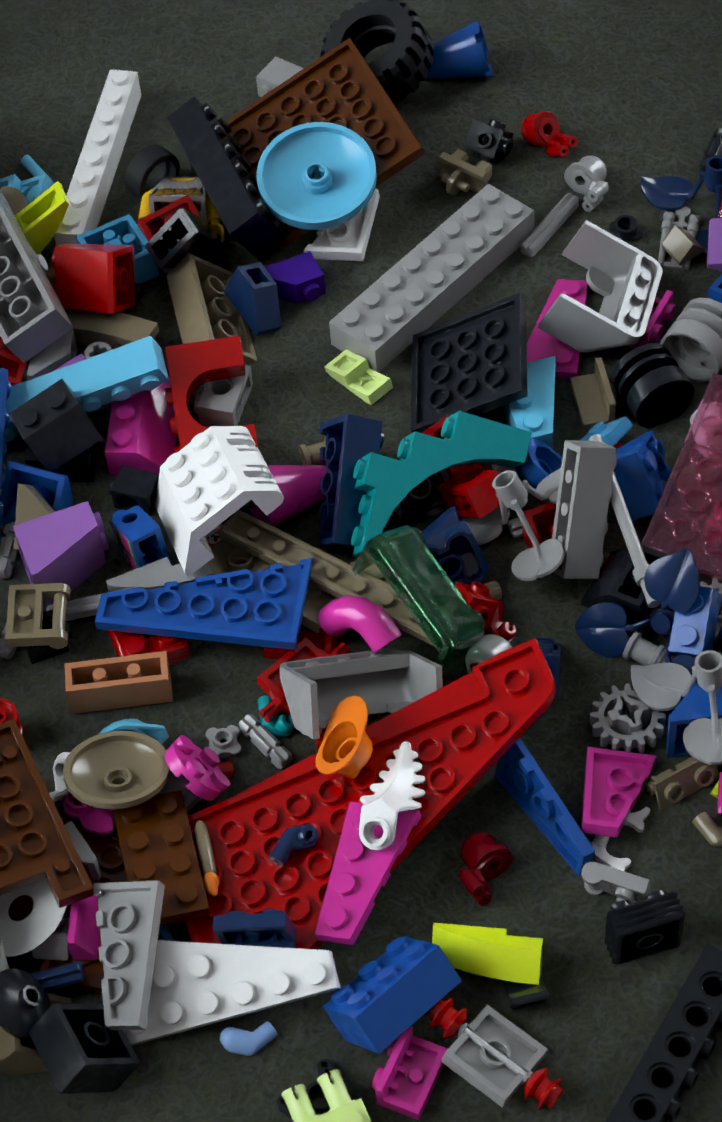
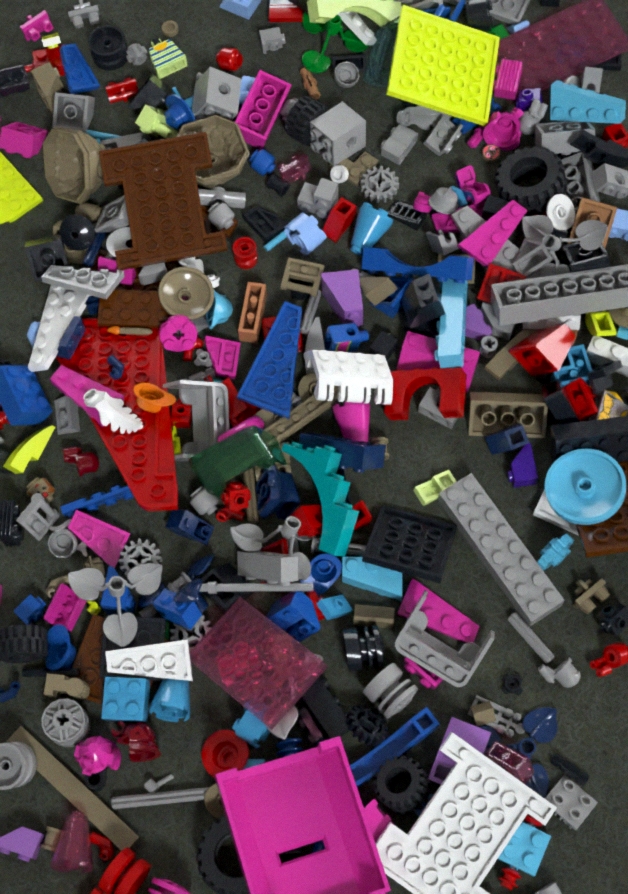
camera: 105 degrees right, 15 degrees up
none -> dark tan head [26,477,56,504]
none -> light grey hair [48,529,78,558]
none -> light grey slope [54,395,80,435]
none -> dark pink wing [204,336,241,379]
none -> medium azure gear [537,533,574,571]
none -> black panel [587,360,623,395]

